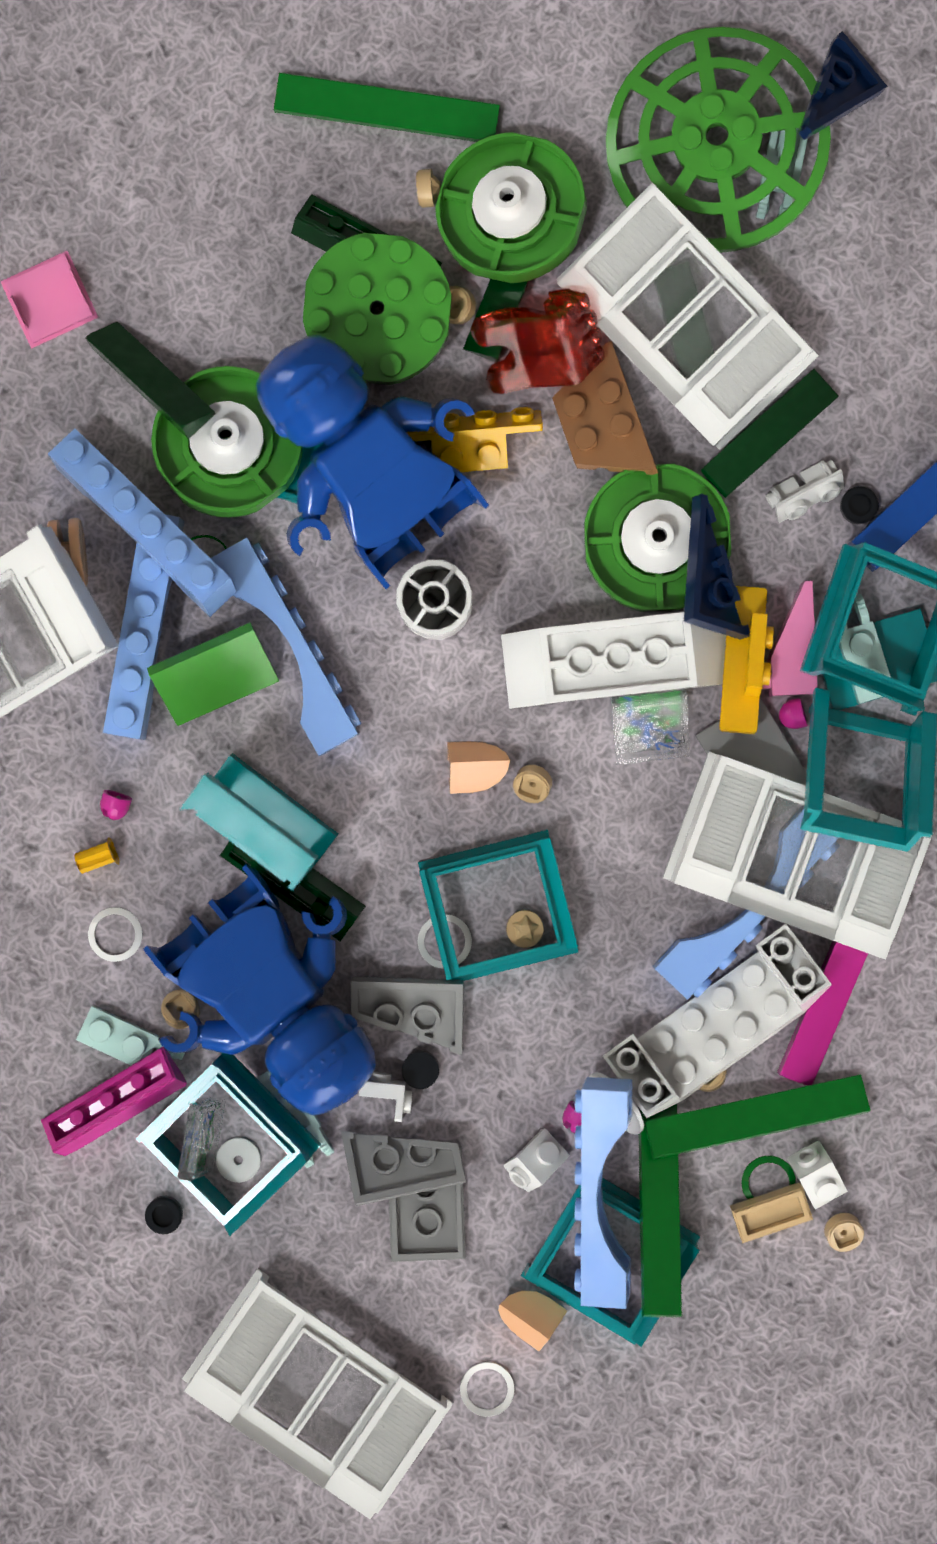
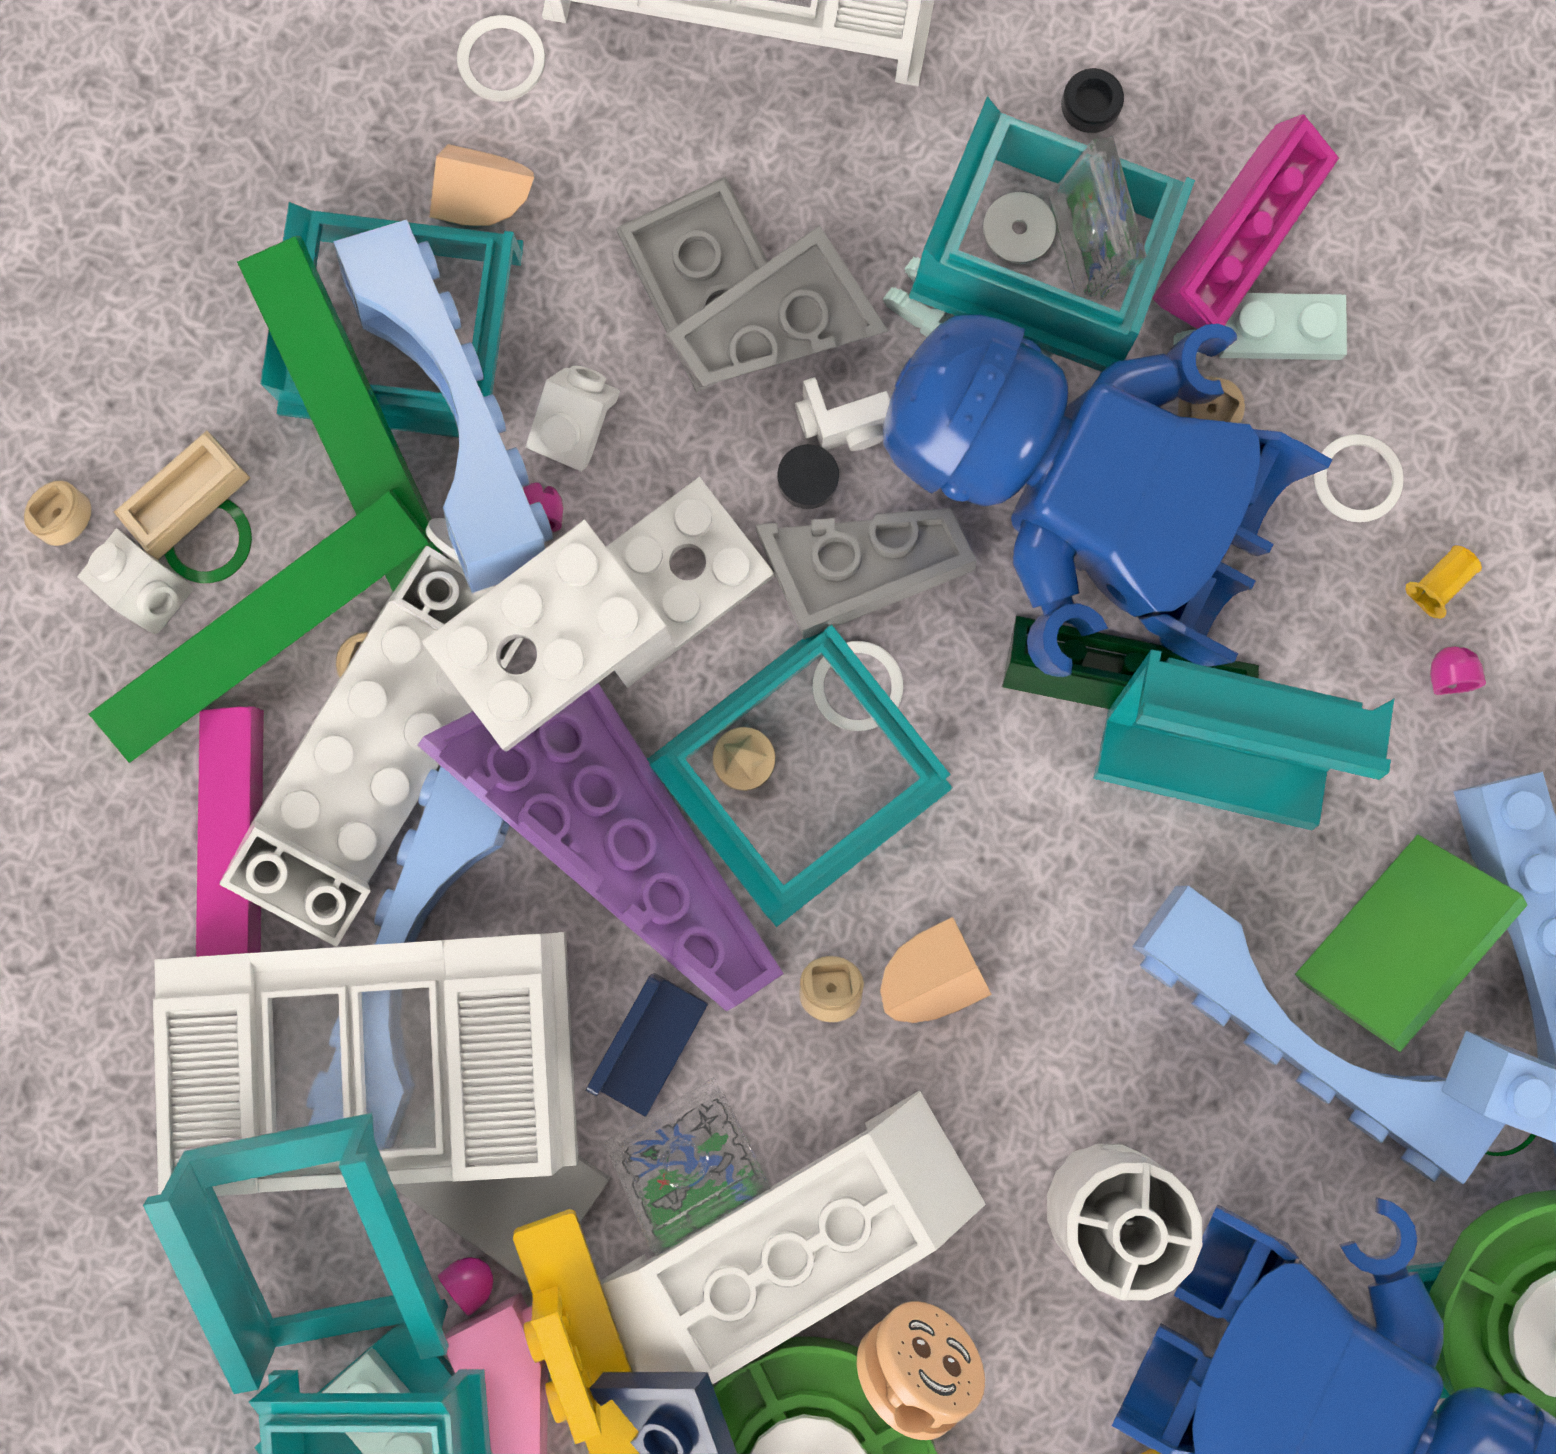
camera: 155 degrees right, 5 degrees down
none -> medium lavender wing [417,683,784,1011]
none -> white bracket [422,477,775,752]
none -> dark blue panel [585,973,709,1117]
none -> light nougat head [857,1301,985,1440]

